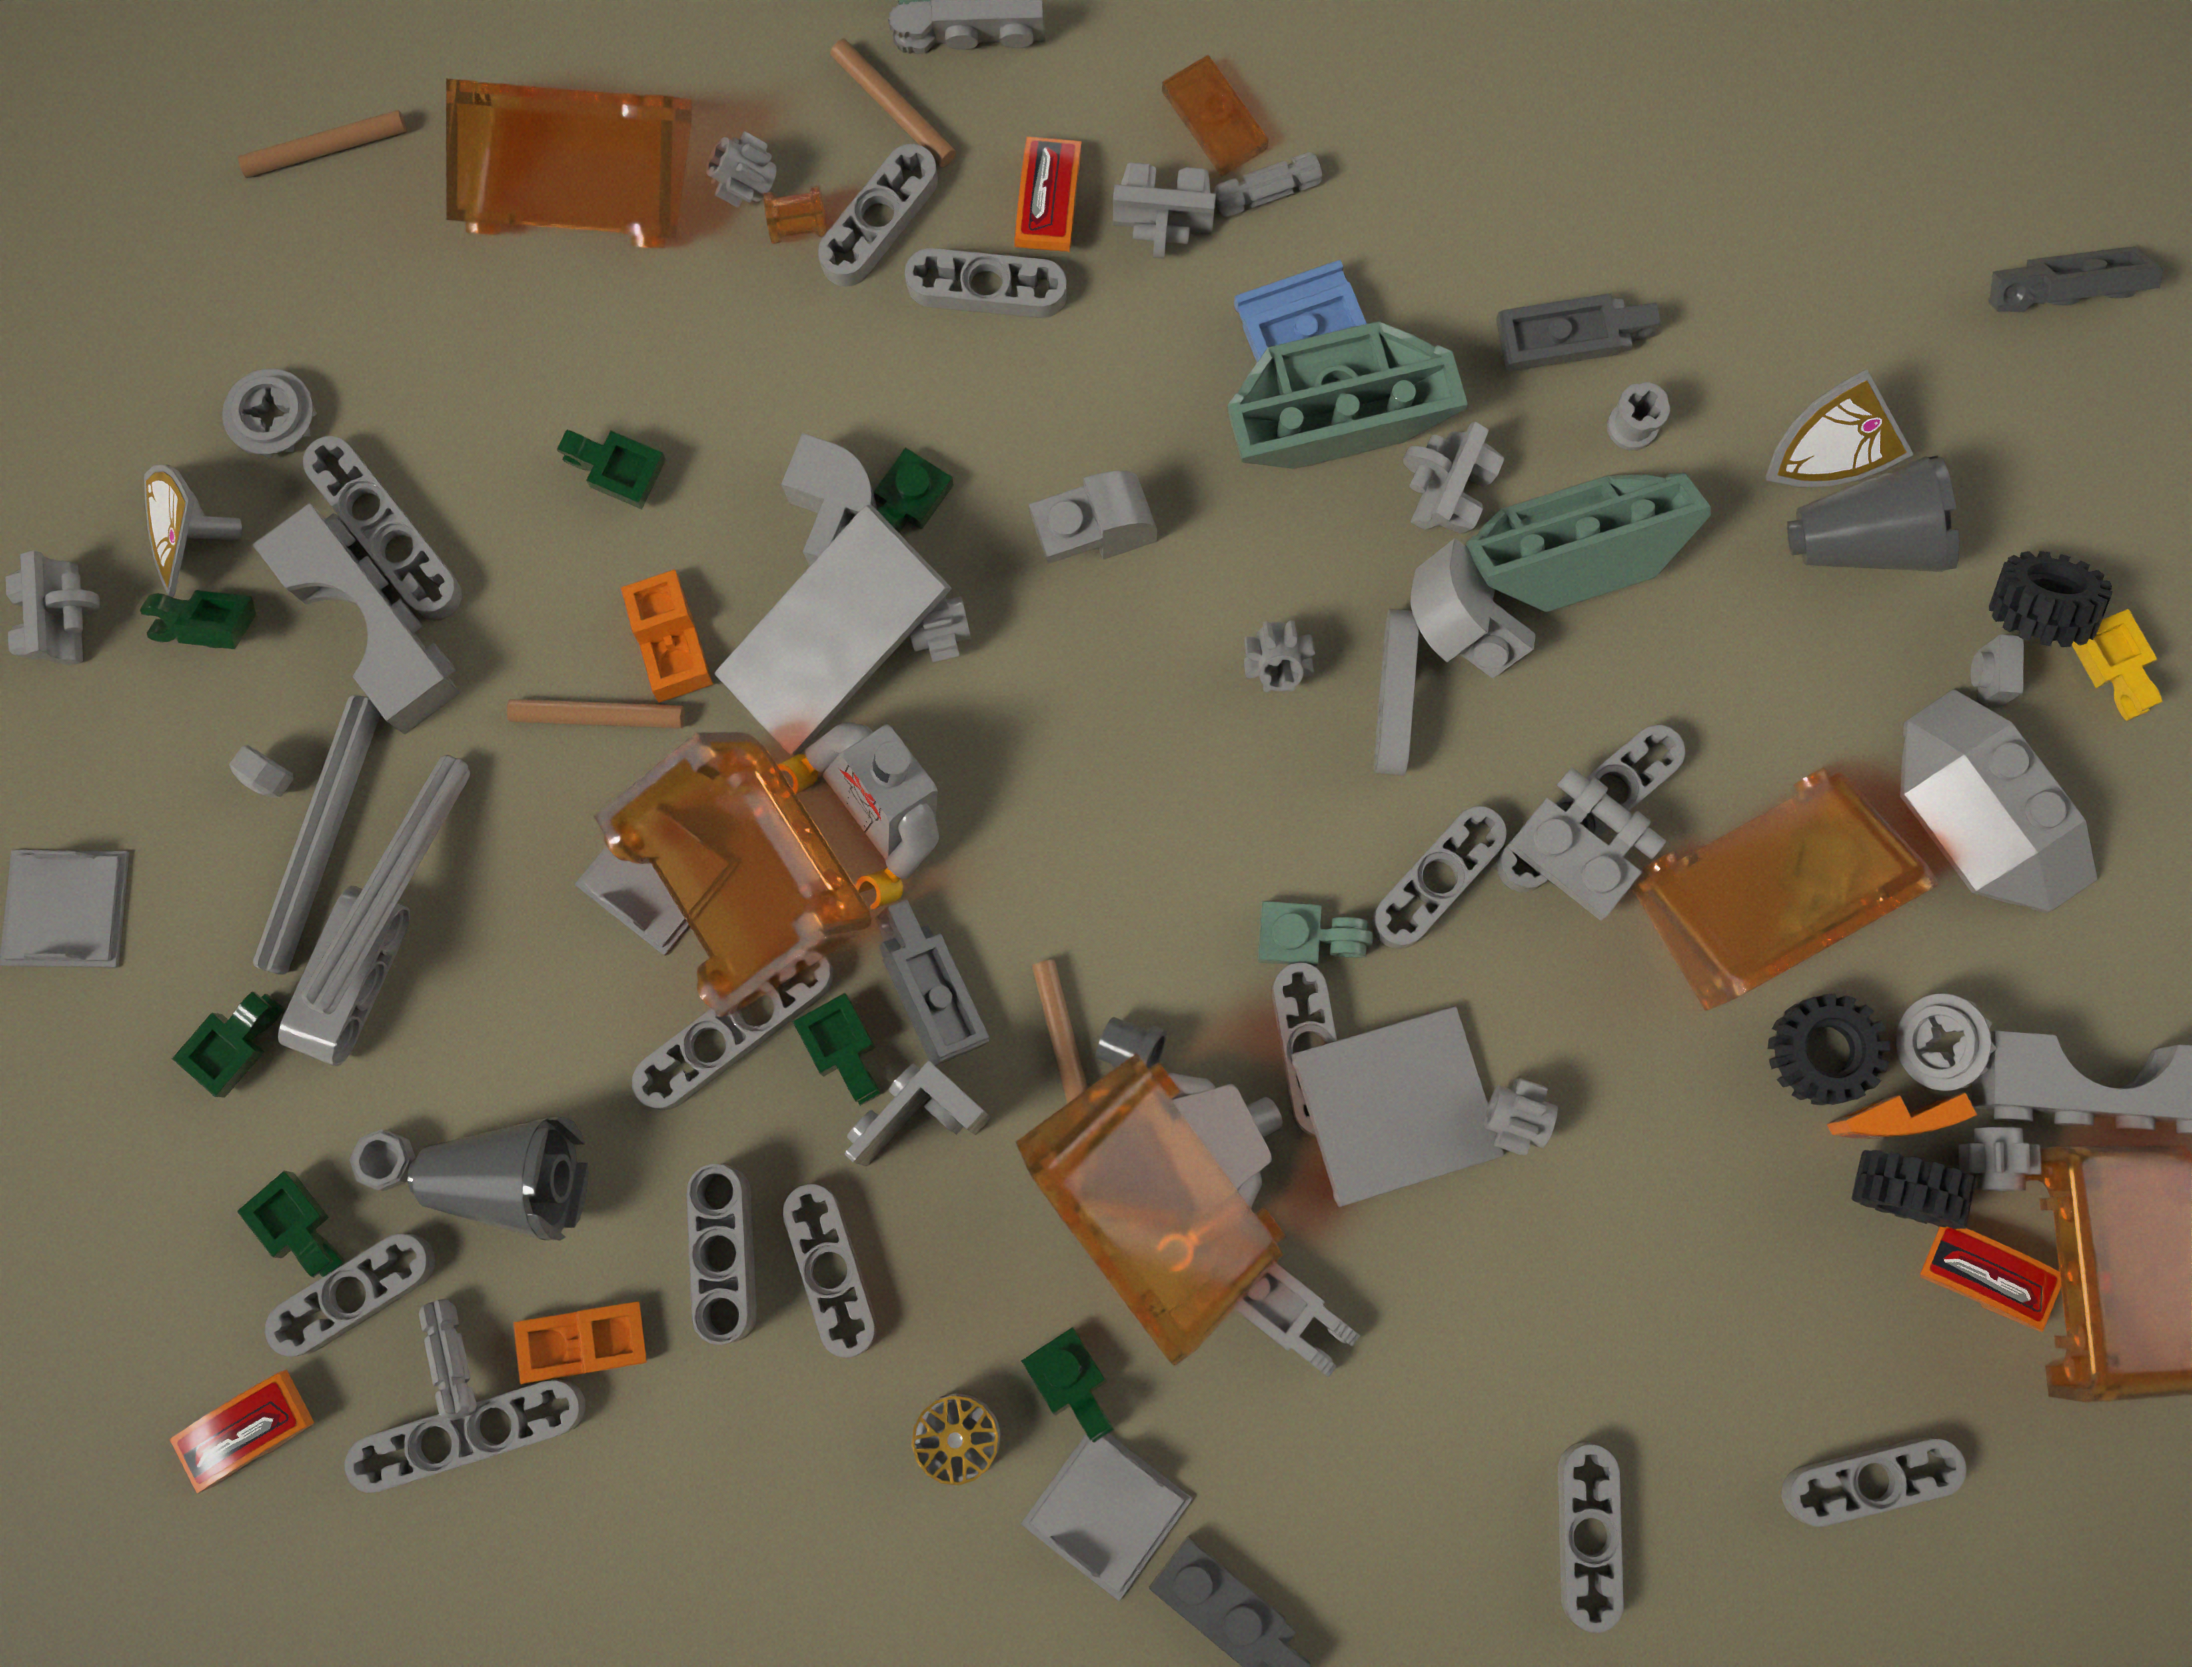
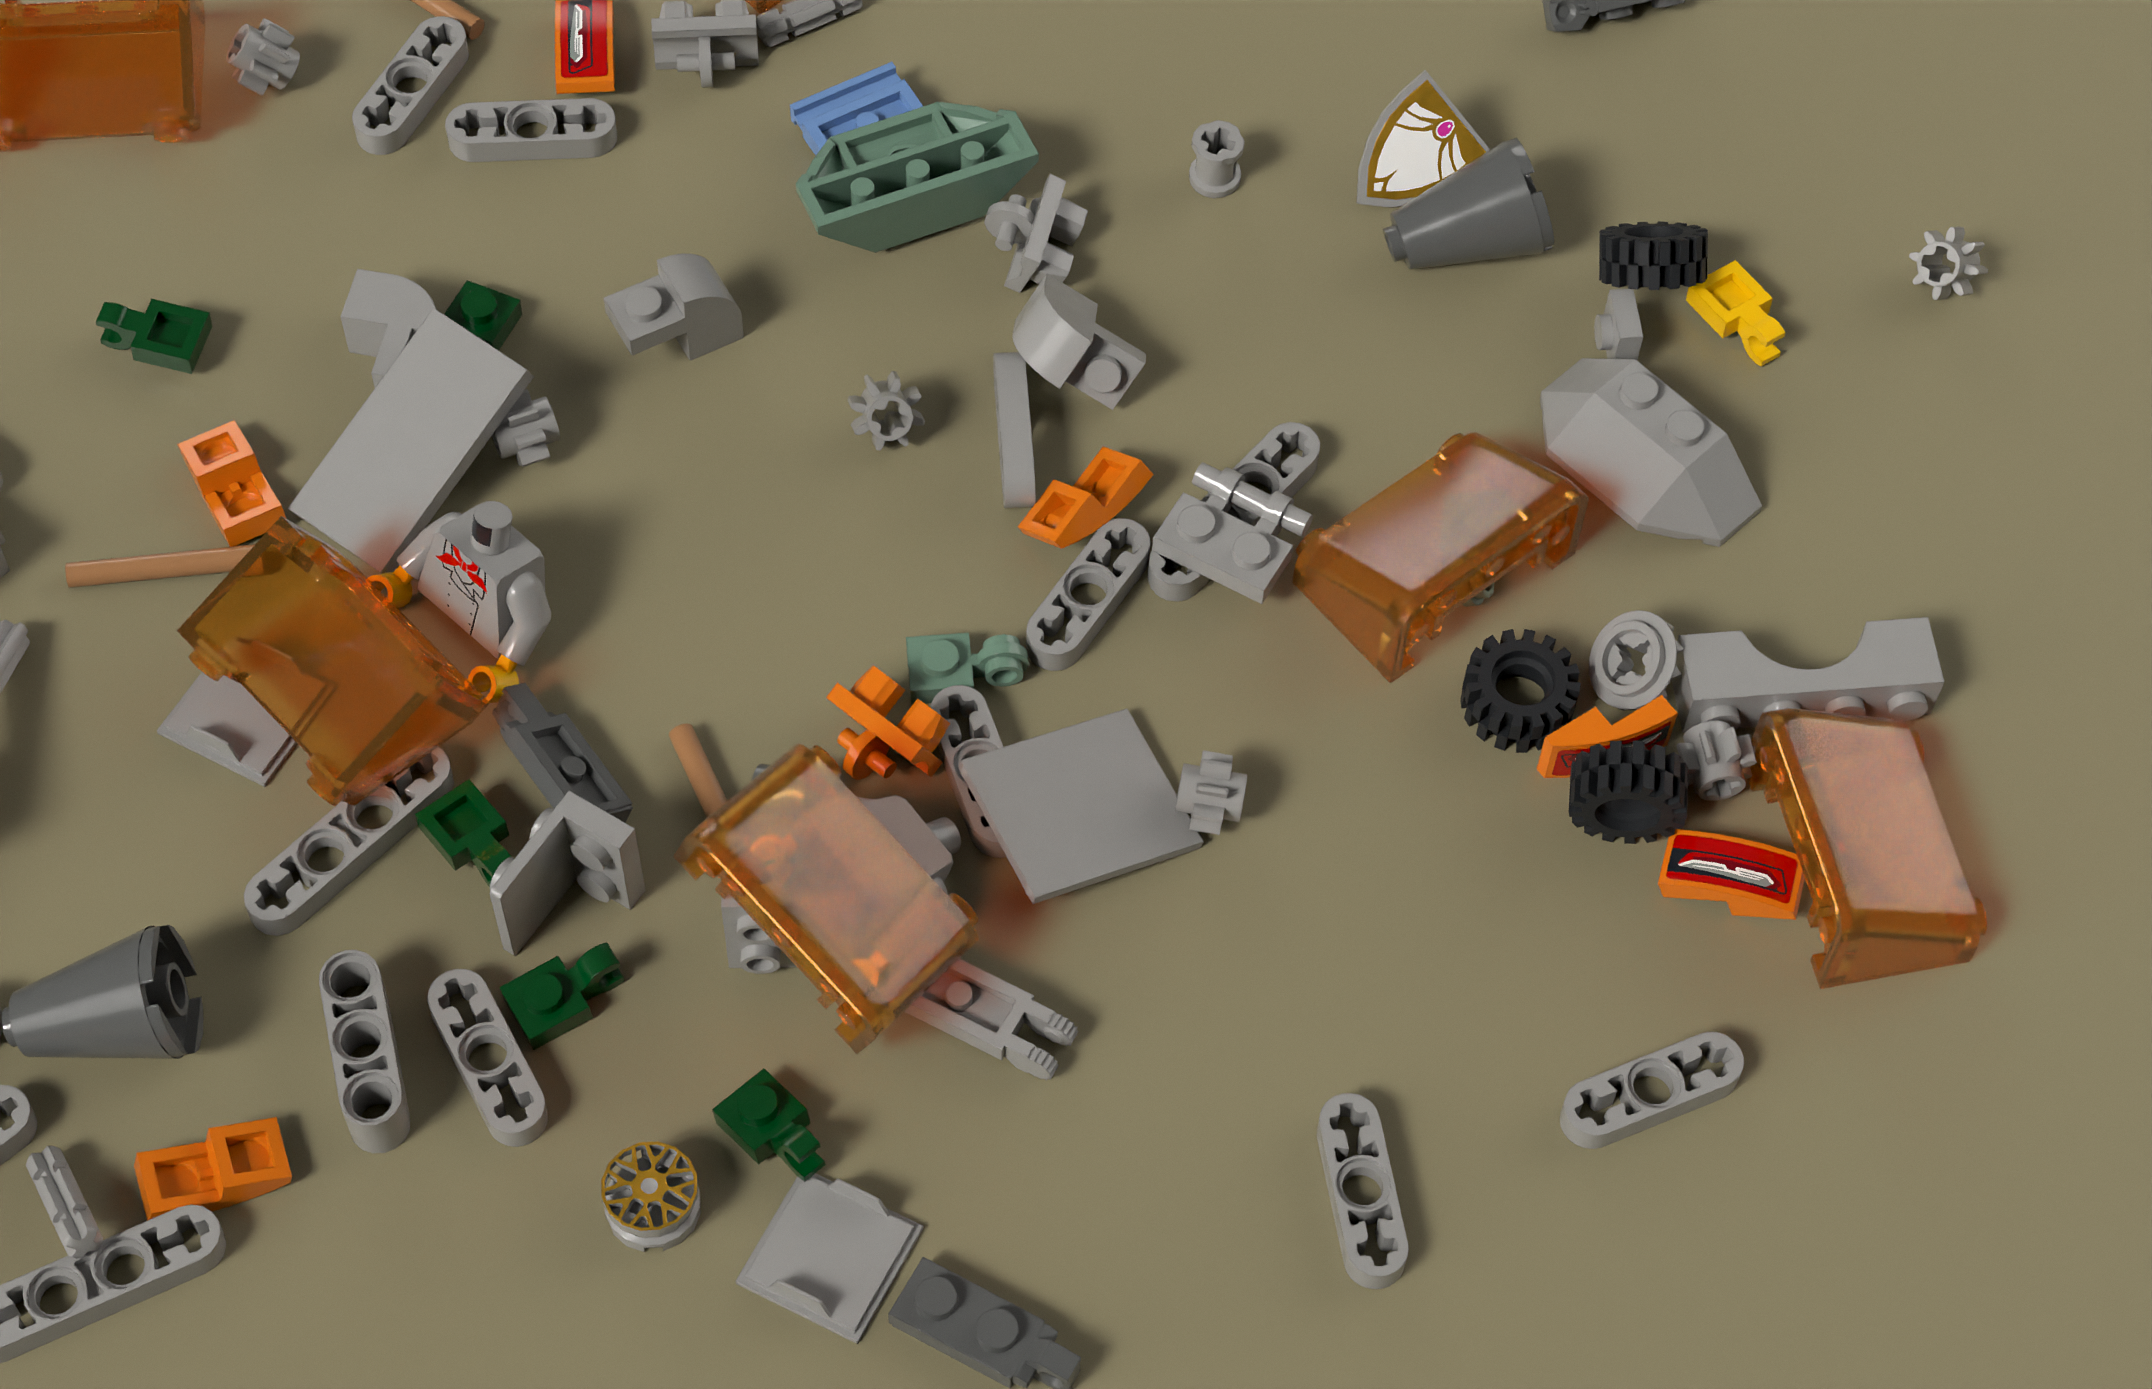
camera: 15 degrees left, 20 degrees down
clear orange bush [764,185,828,244] -> none
sand green wedge [1466,473,1711,612] -> none
dark grey hinge [1496,293,1661,372] -> none
none -> dark green plate [499,942,625,1050]
none -> orange hips [826,665,950,780]
none -> orange slope [1018,446,1154,549]

